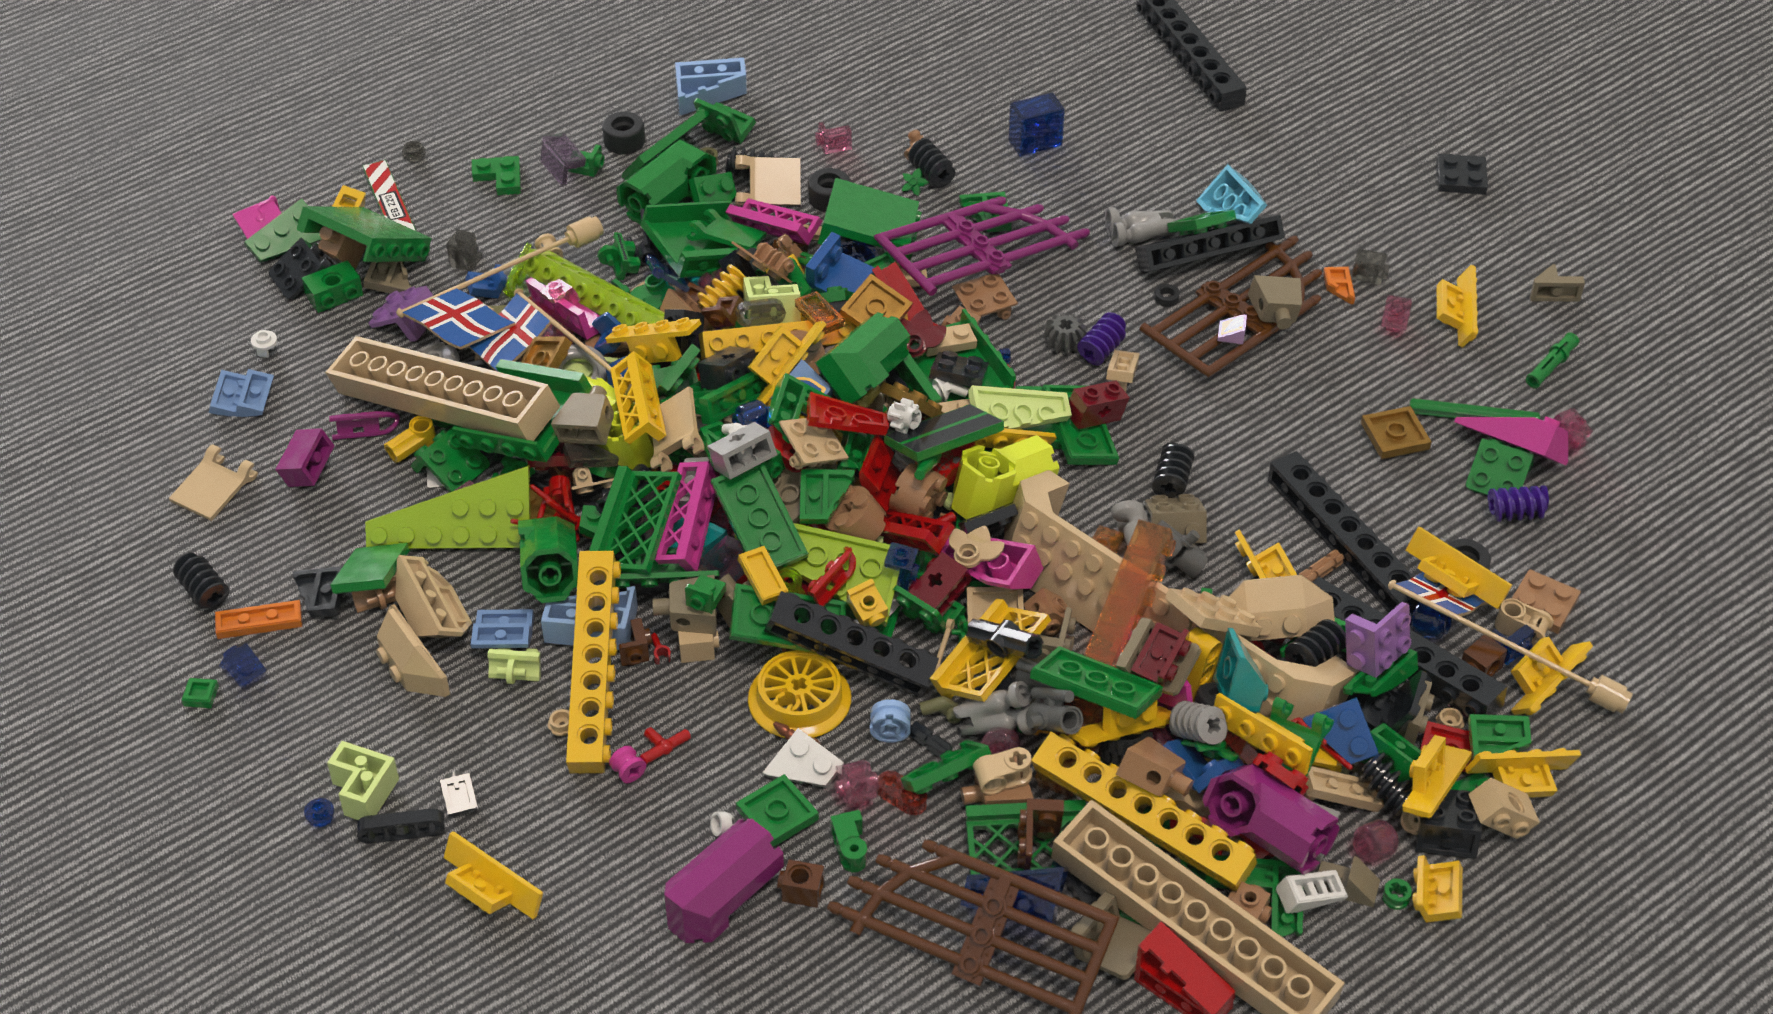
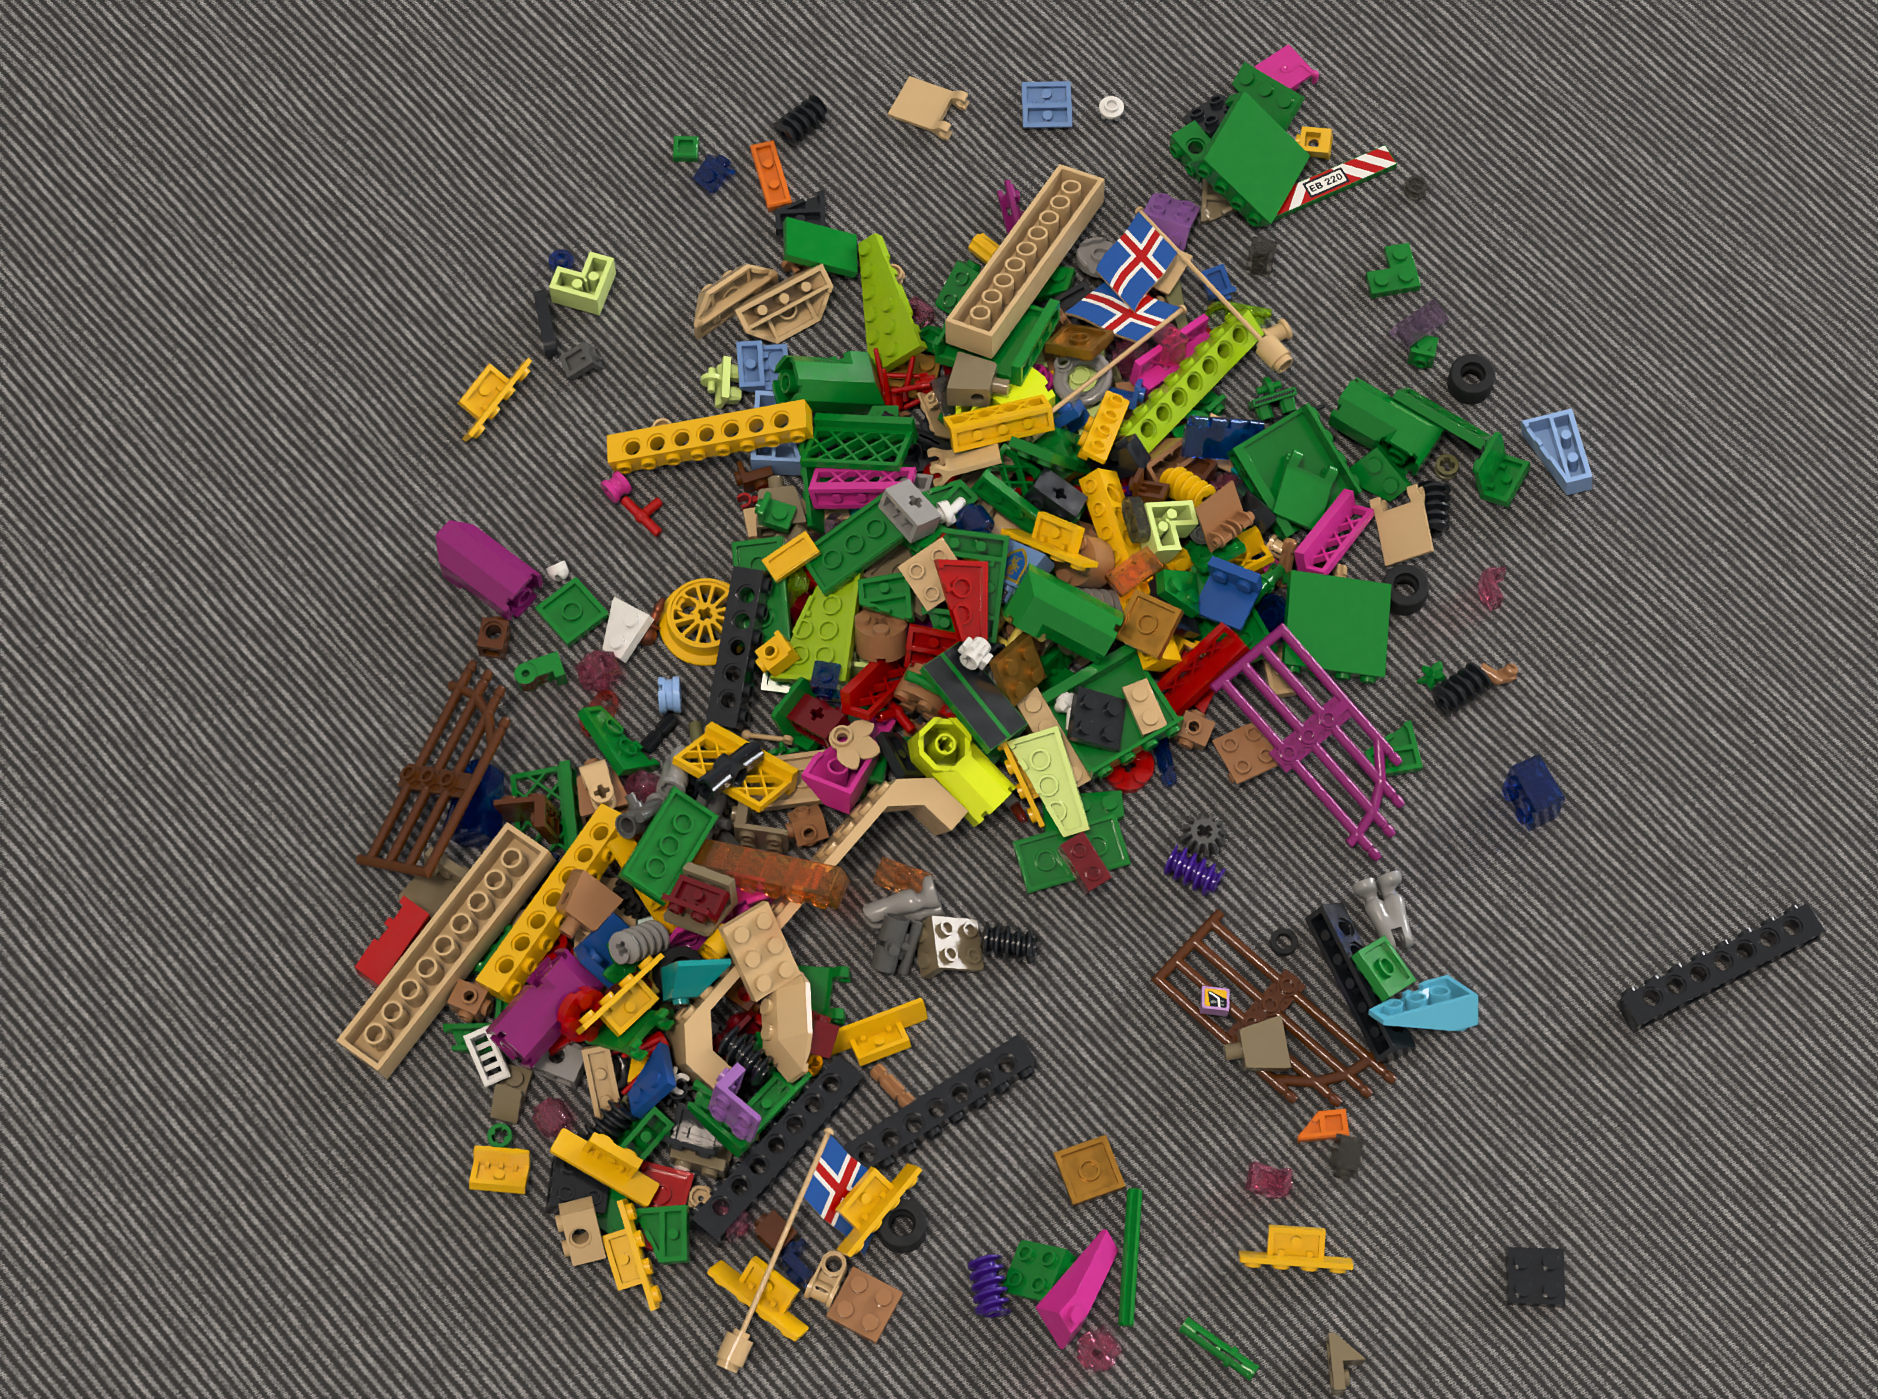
camera: 85 degrees right, 20 degrees up
magenta brick [275,428,335,487] -> none
red piece [807,546,856,606] -> none
dark red plate [900,309,947,358] -> none
tan piece [1106,350,1140,392] -> none

